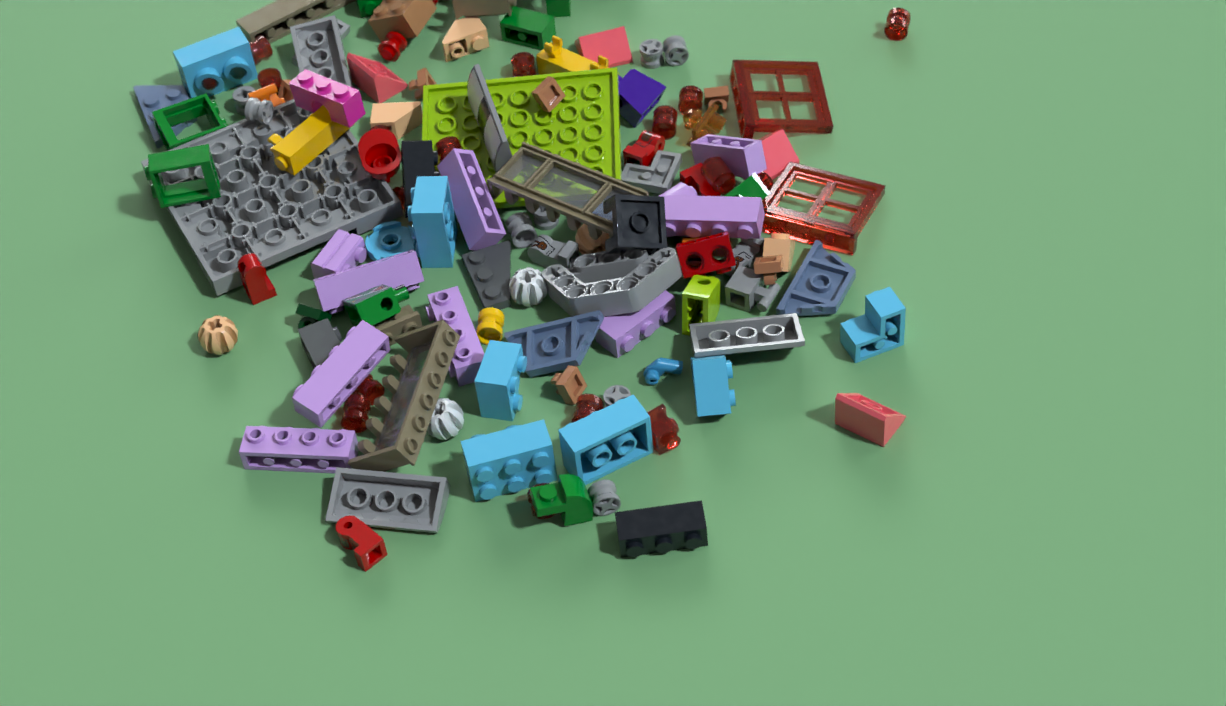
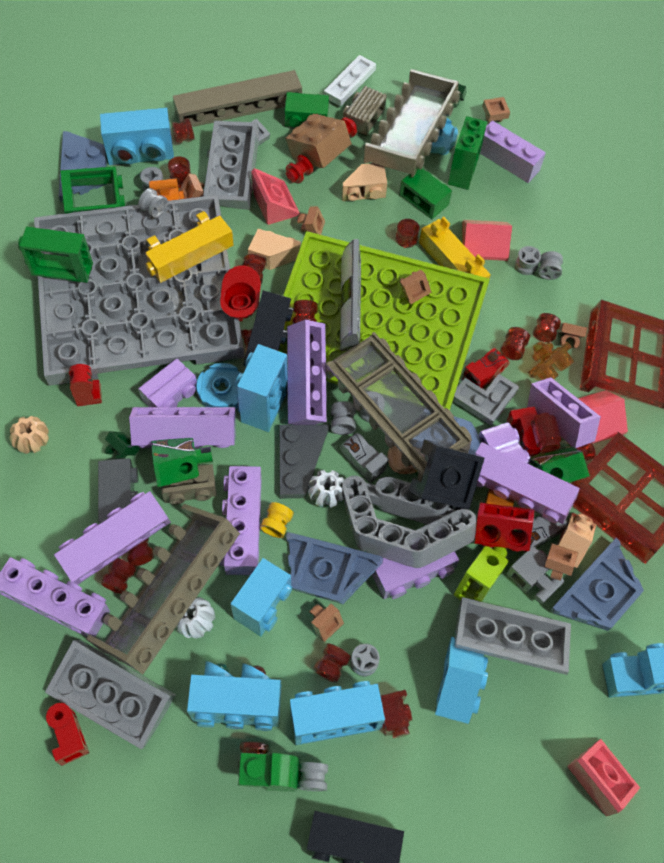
camera: 10 degrees right, 15 degrees up
dark pink arch [289,69,366,128] -> none
dark purple torso [618,69,666,128] -> none
dark azure arm [643,358,683,385] -> none

